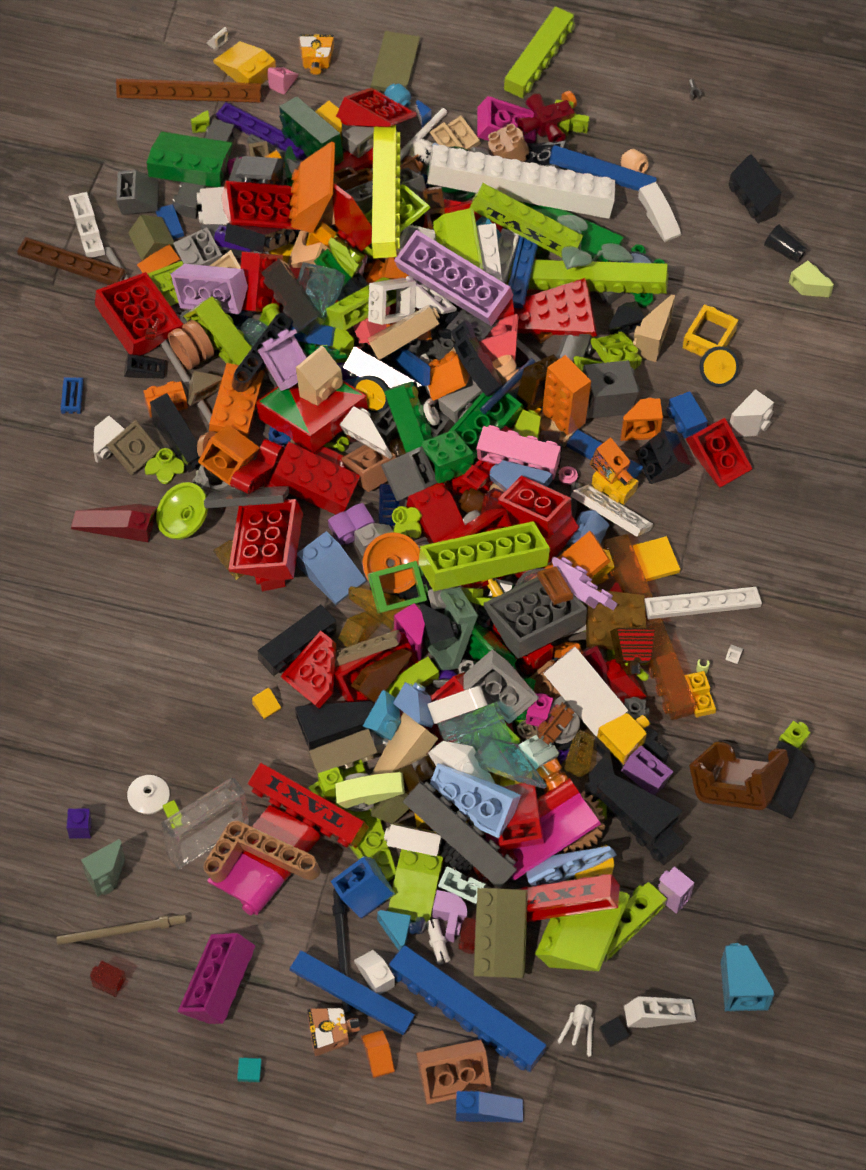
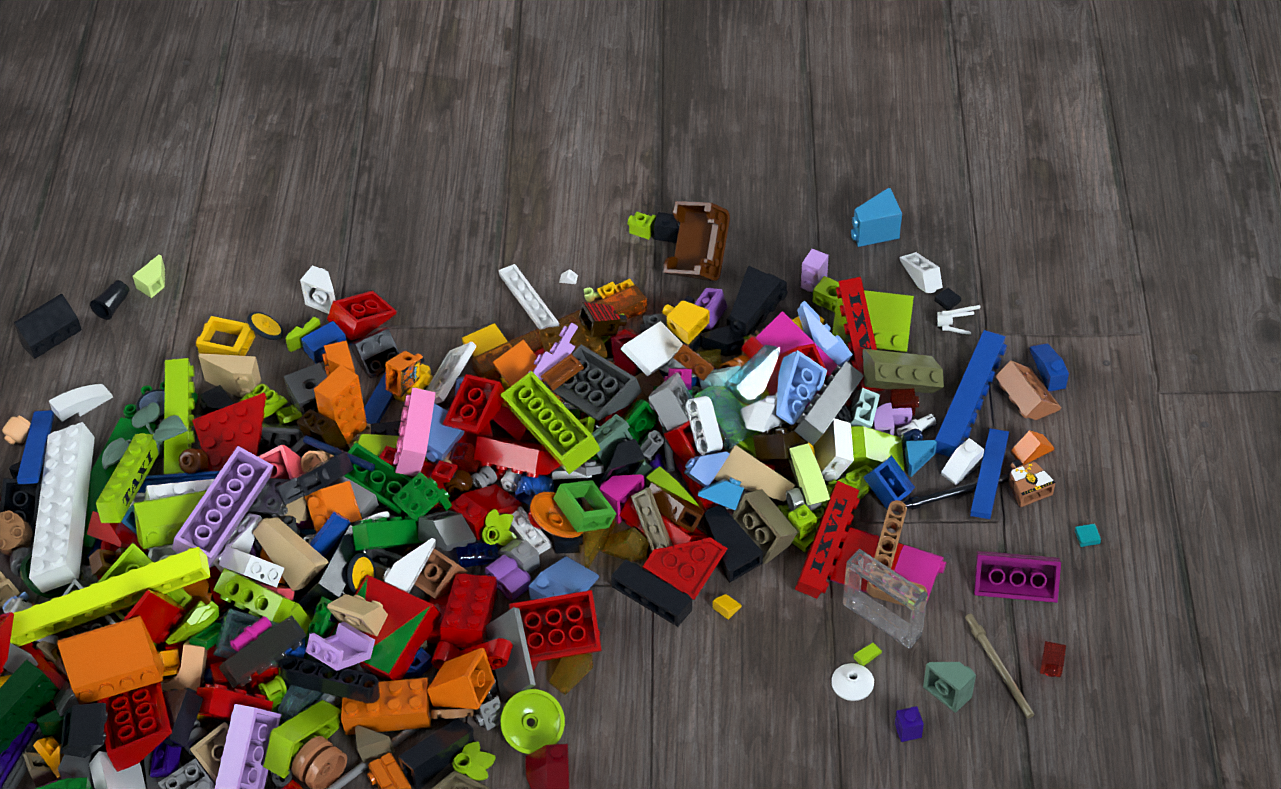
camera: 100 degrees left, 10 degrees down
none -> reddish brown head [178,448,209,474]
none -> dark pink pin [230,616,272,652]
none -> lime slope [285,317,321,352]

